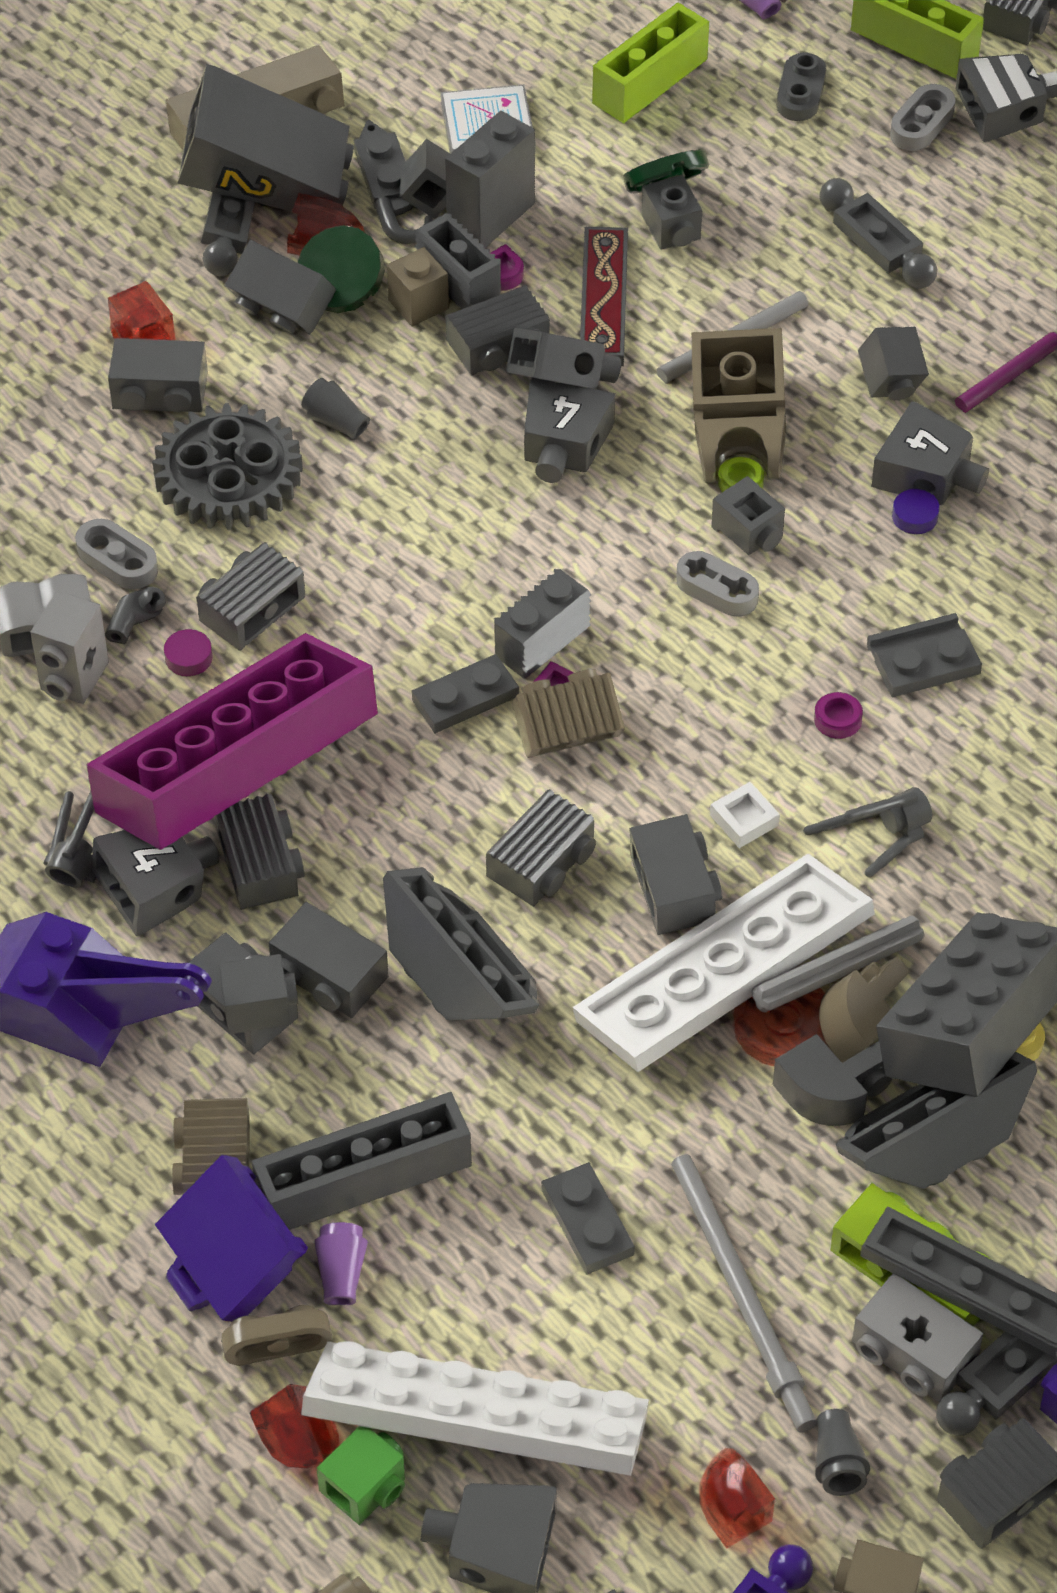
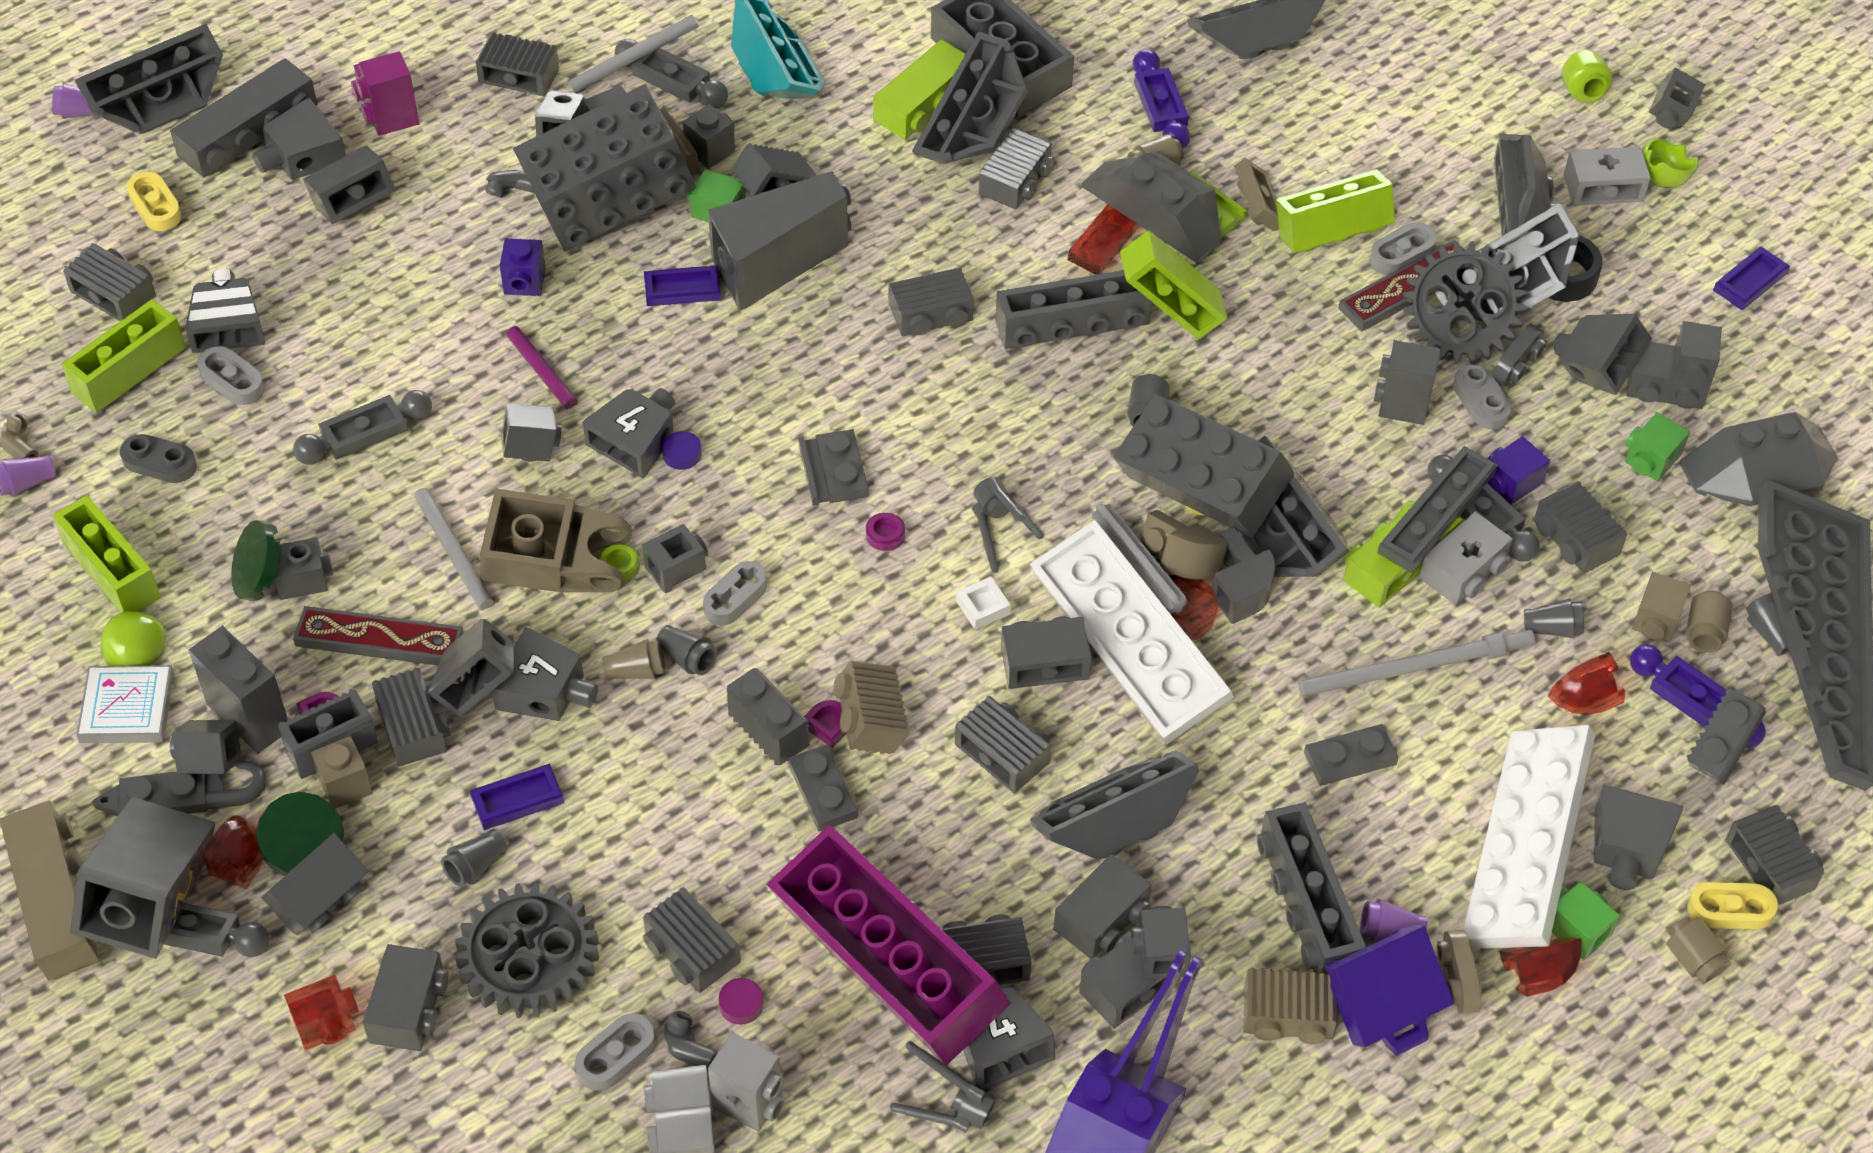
camera: 85 degrees left, 0 degrees up
none -> lime hair [100,611,166,666]
none -> dark purple tile [469,763,564,831]
none -> dark tan cone [602,639,665,680]
none -> dark grey cone [656,625,717,675]

